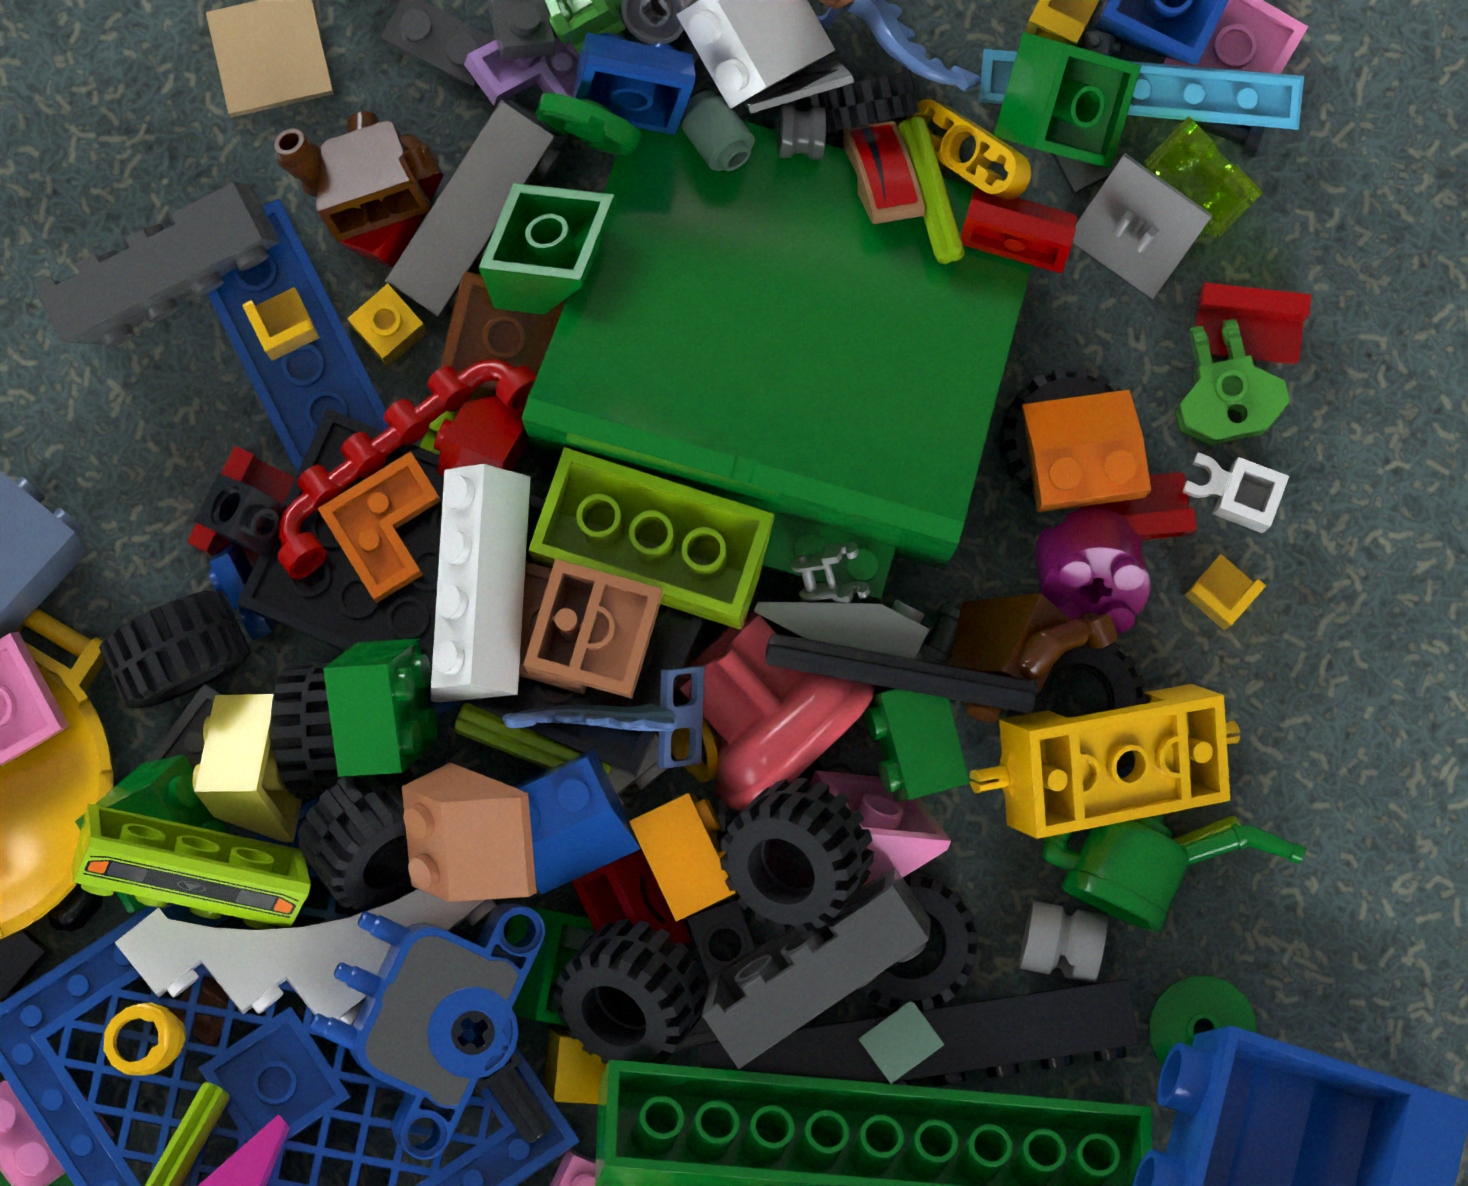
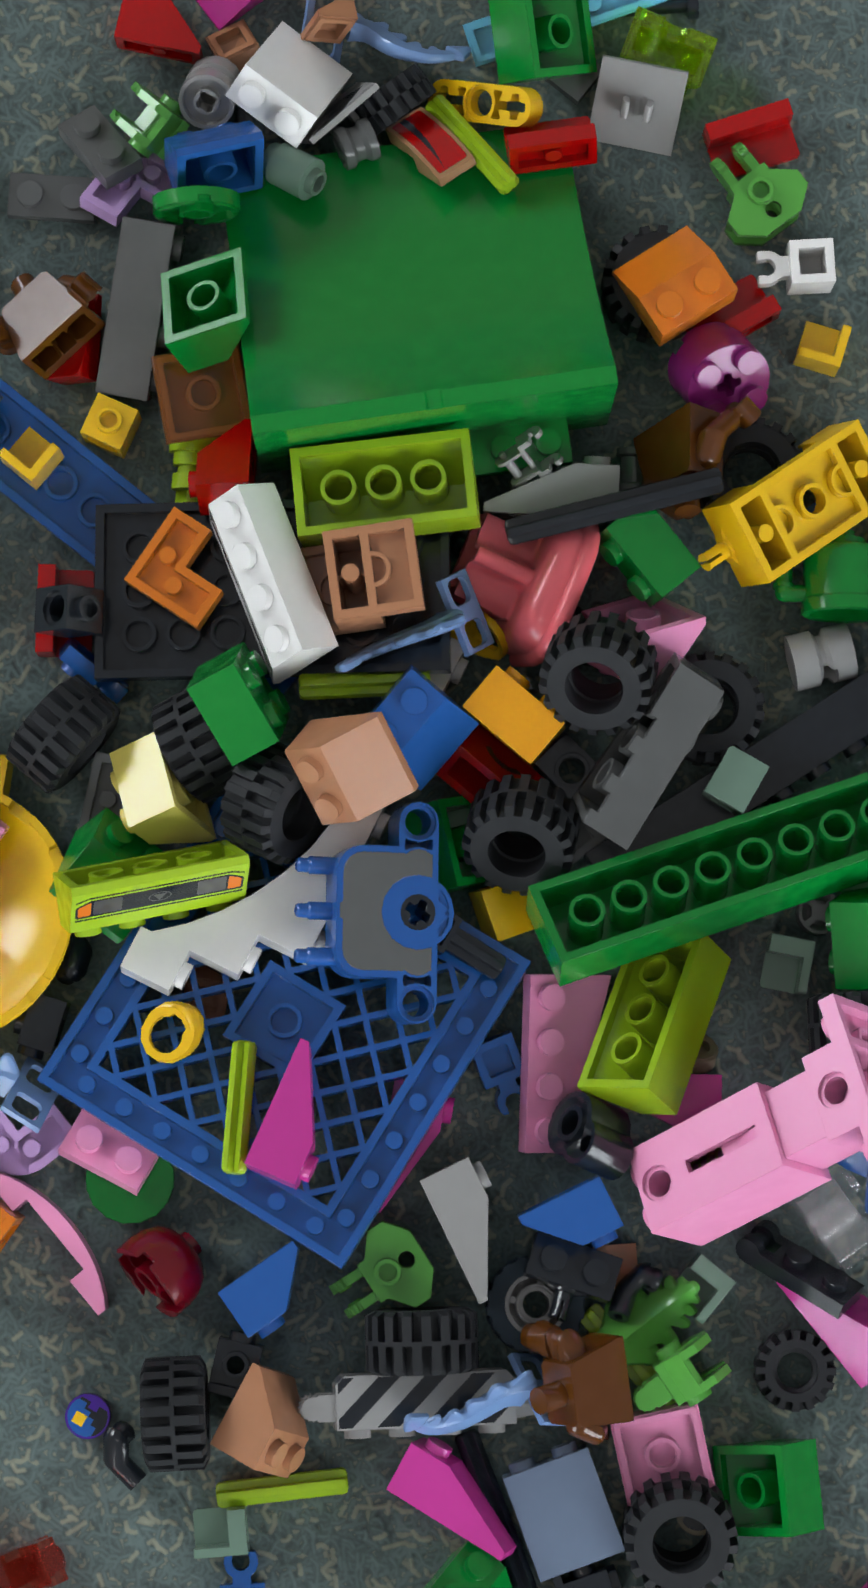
camera: 25 degrees left, 0 degrees up
red bar [278,359,537,579] -> none

